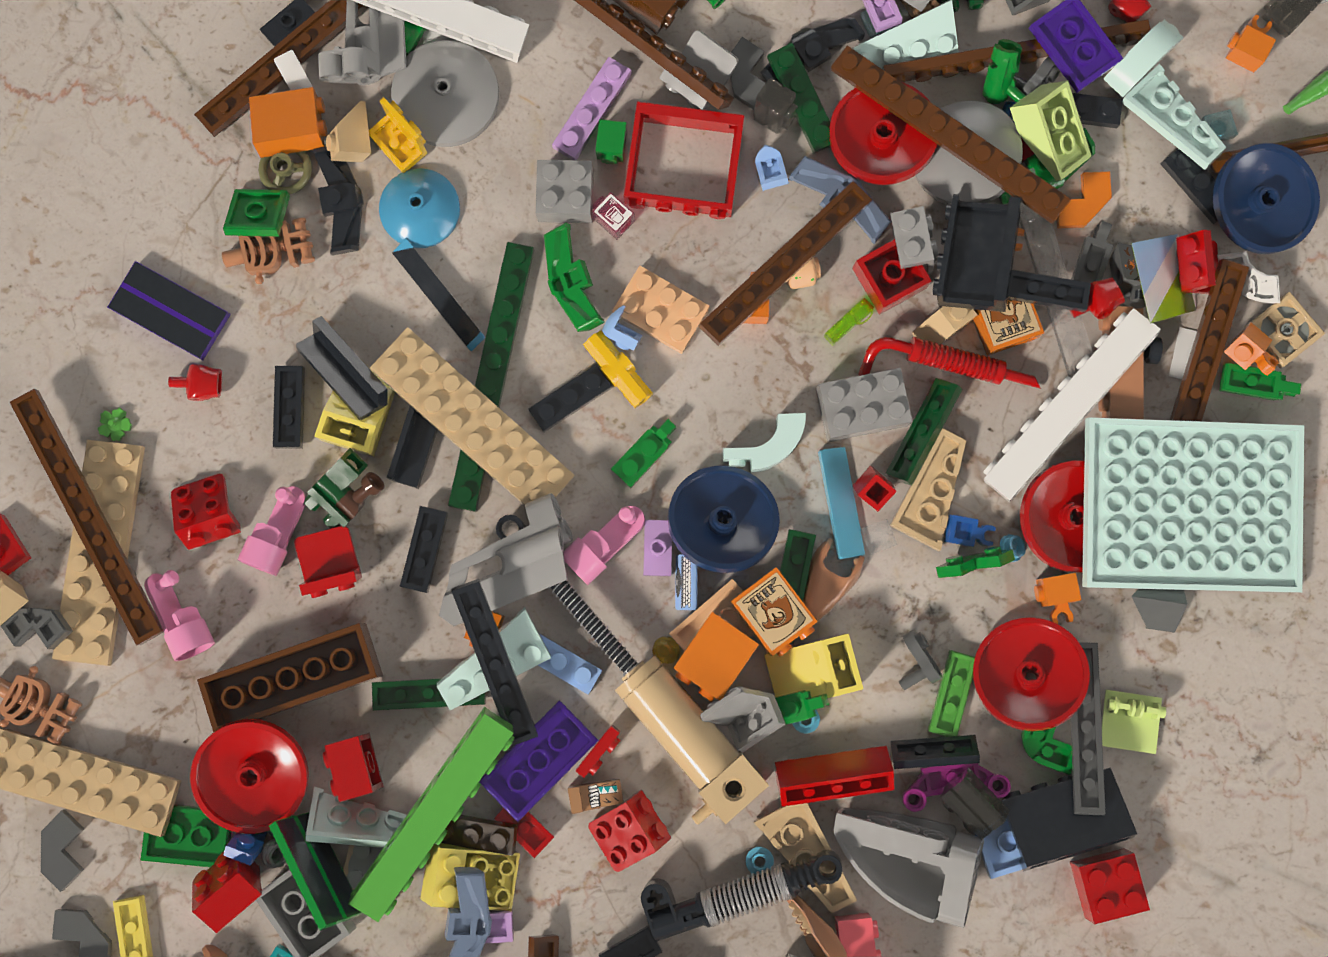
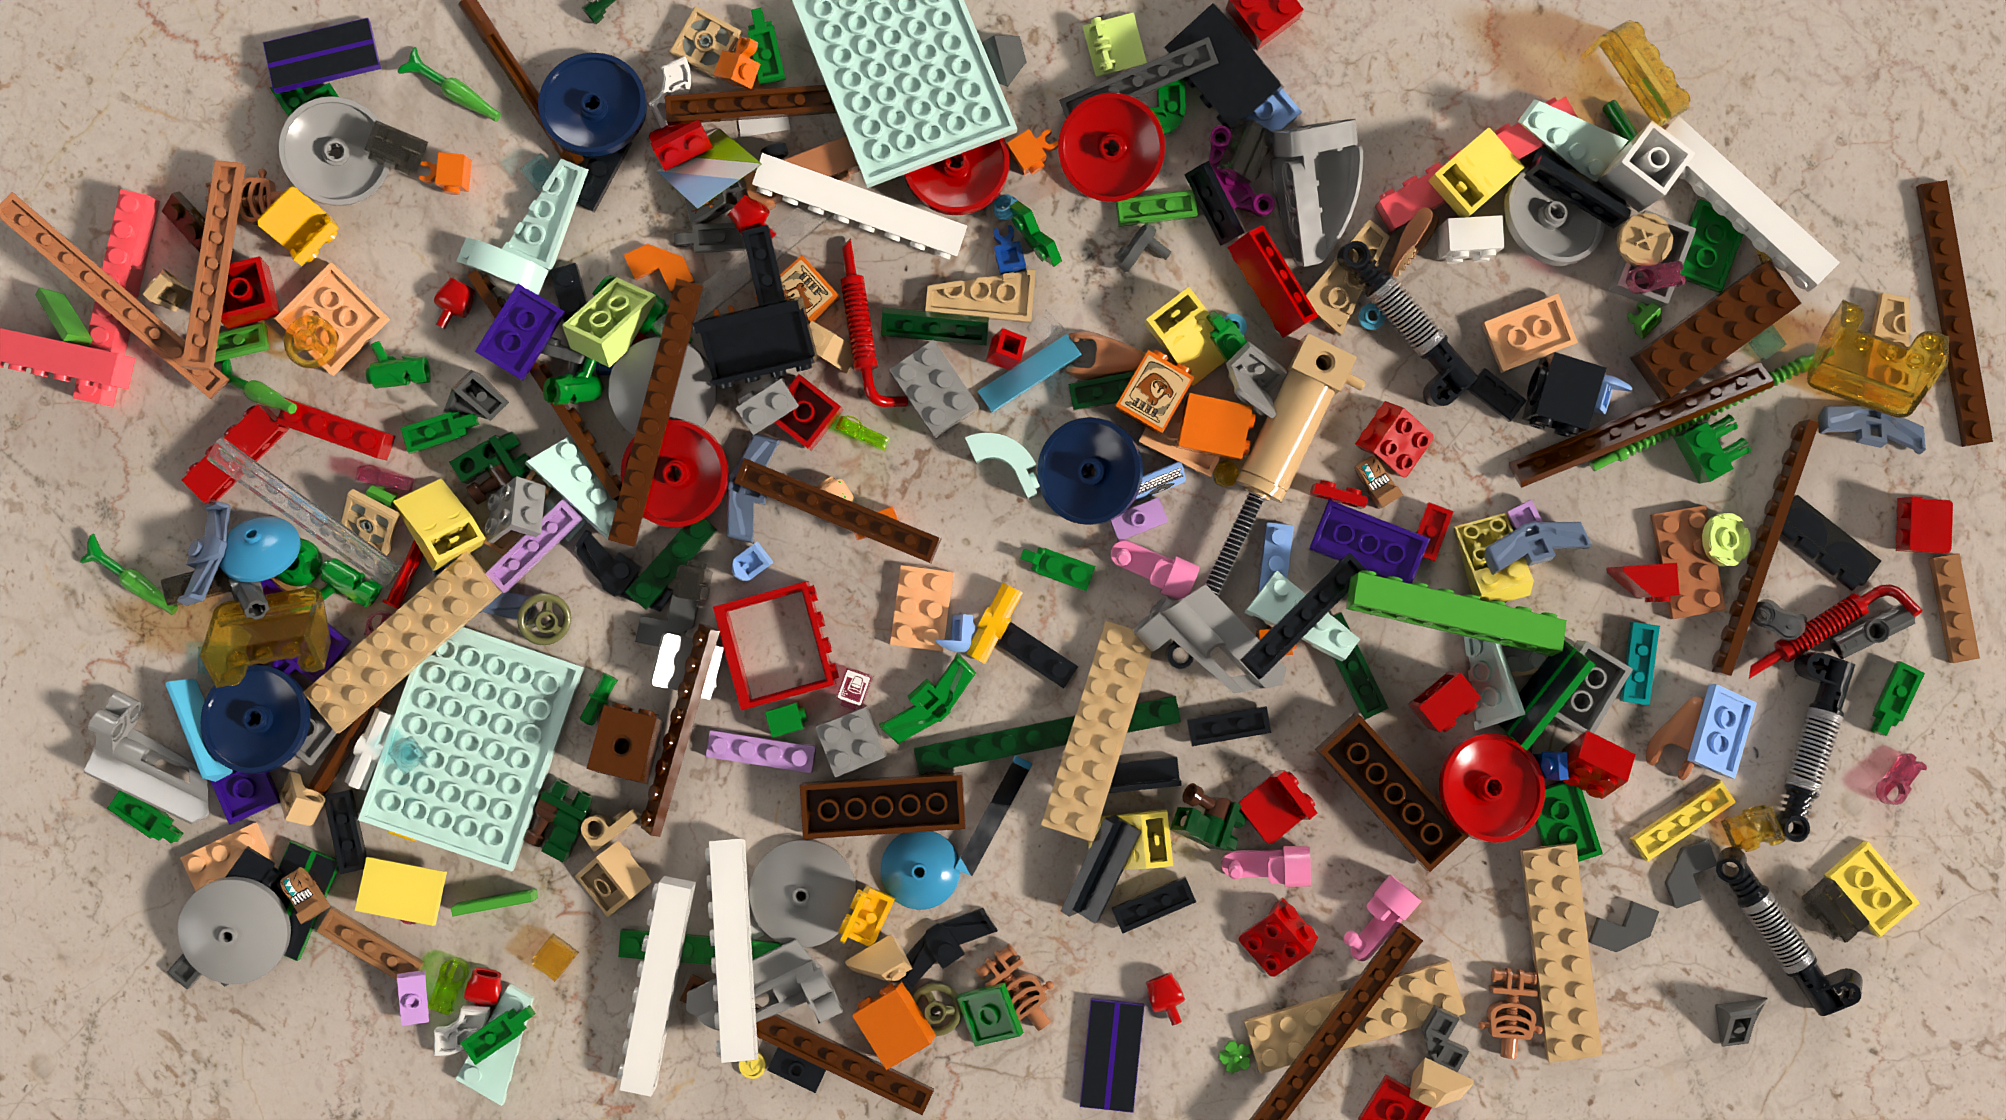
camera: 110 degrees left, 5 degrees up
light grey plate [261,839,286,868] -> none
white sticker [274,50,313,90] -> none
dark brown plate [441,815,518,856] -> none
none -> reddish brown brick [800,772,966,839]

